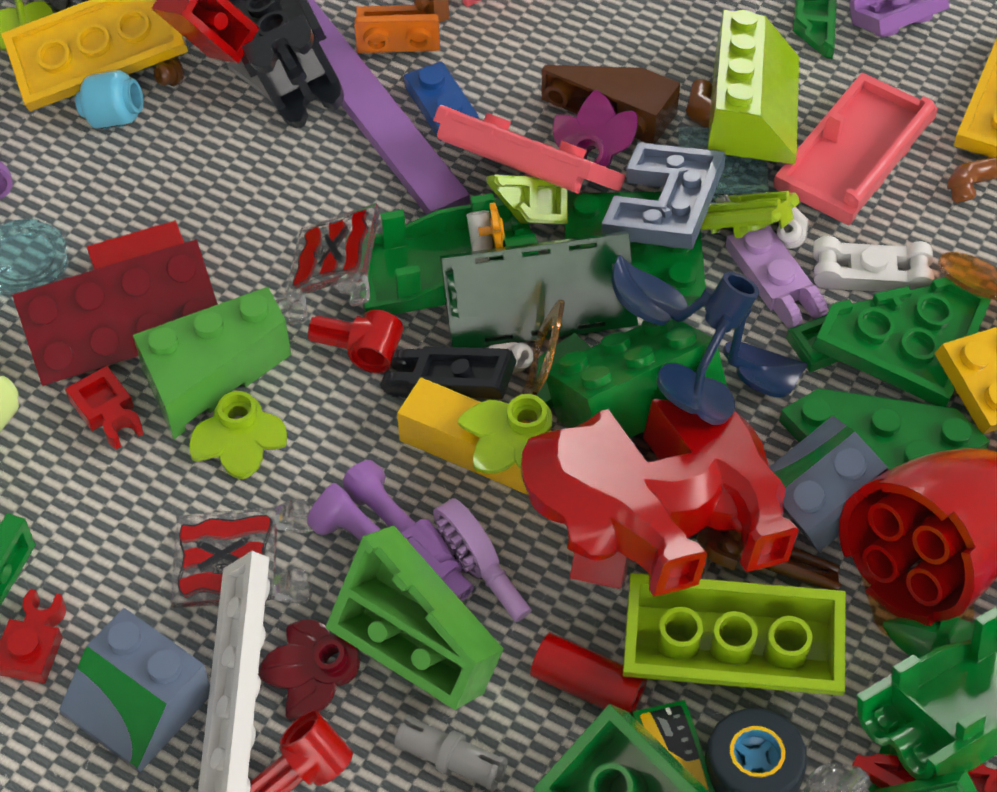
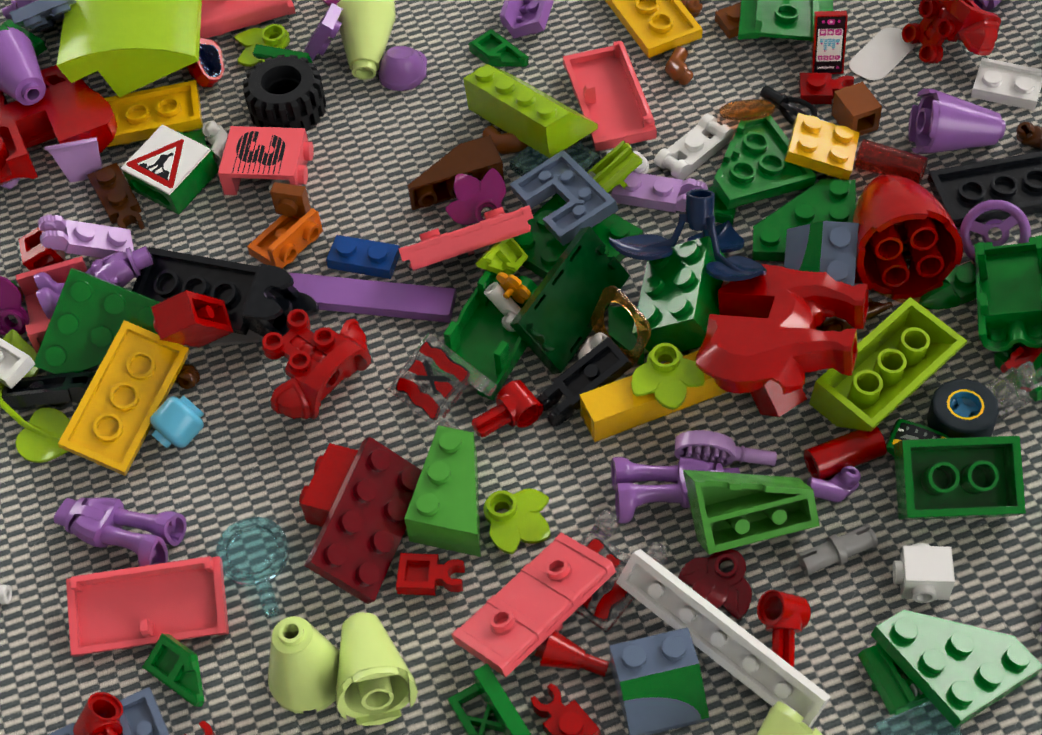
camera: 45 degrees left, 0 degrees up
none -> red piece [262,309,372,420]
none -> coral container [451,533,616,678]
none -> red cone [534,630,610,677]
none -> medium lavender arm [806,466,861,502]

